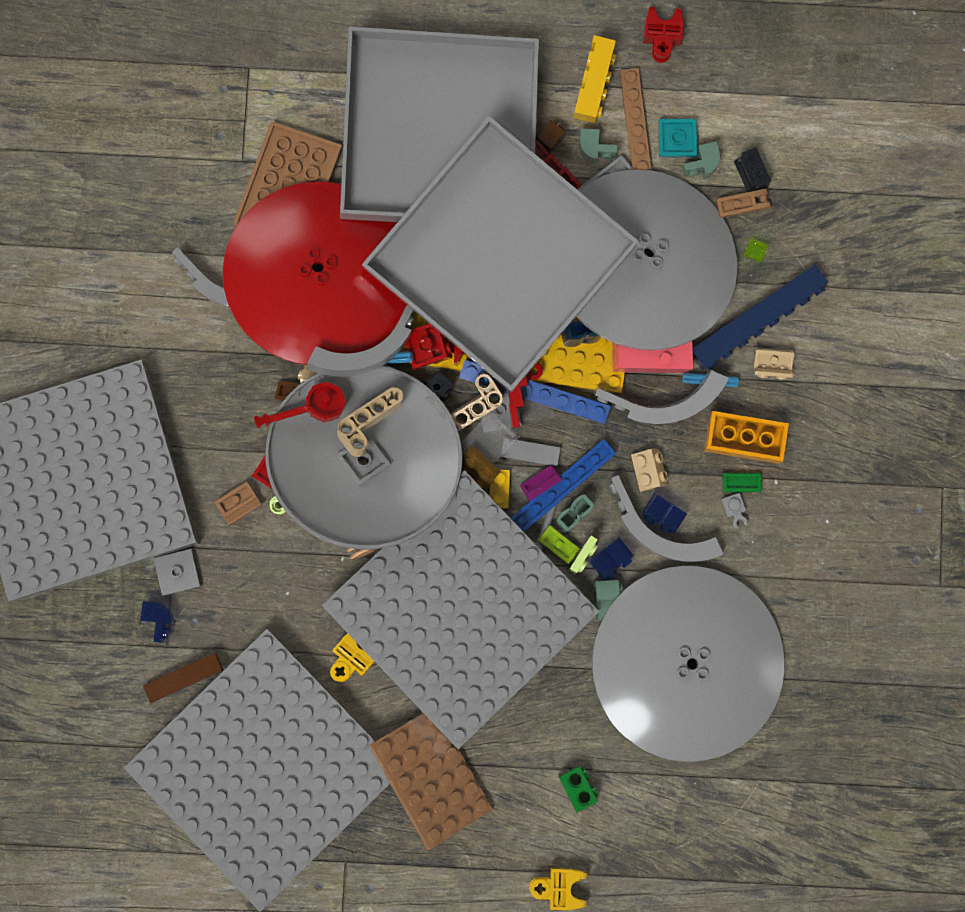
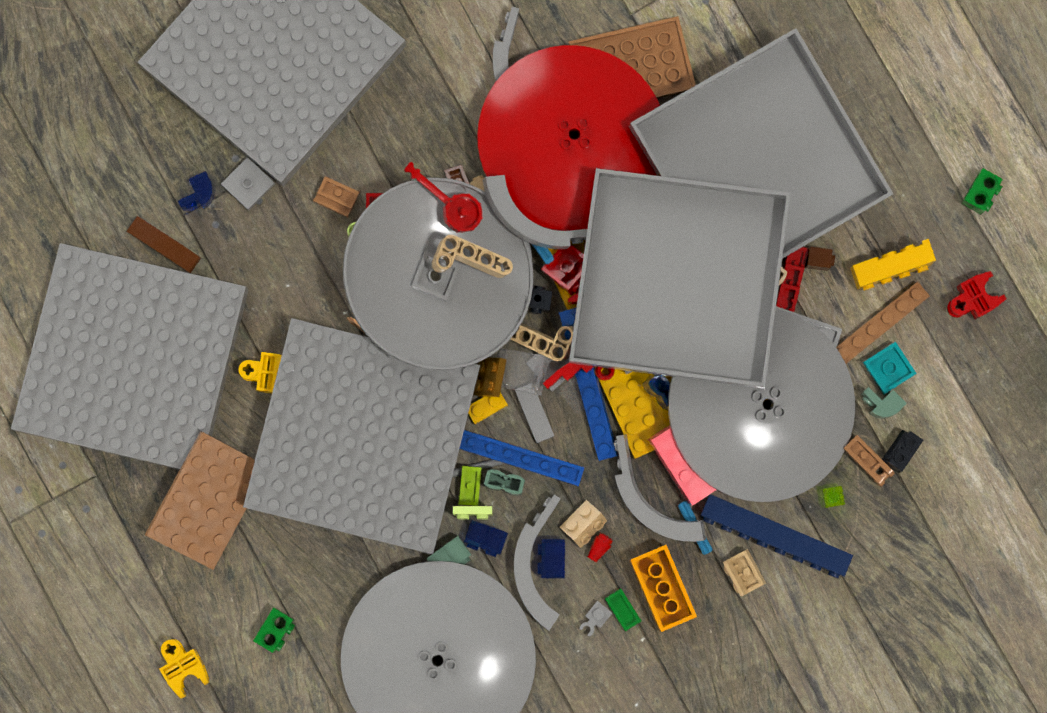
camera: 60 degrees right, 0 degrees up
magenta tile [520,464,561,501] -> none
sand green brick [579,128,617,164] -> none
none -> red cone [587,532,613,563]

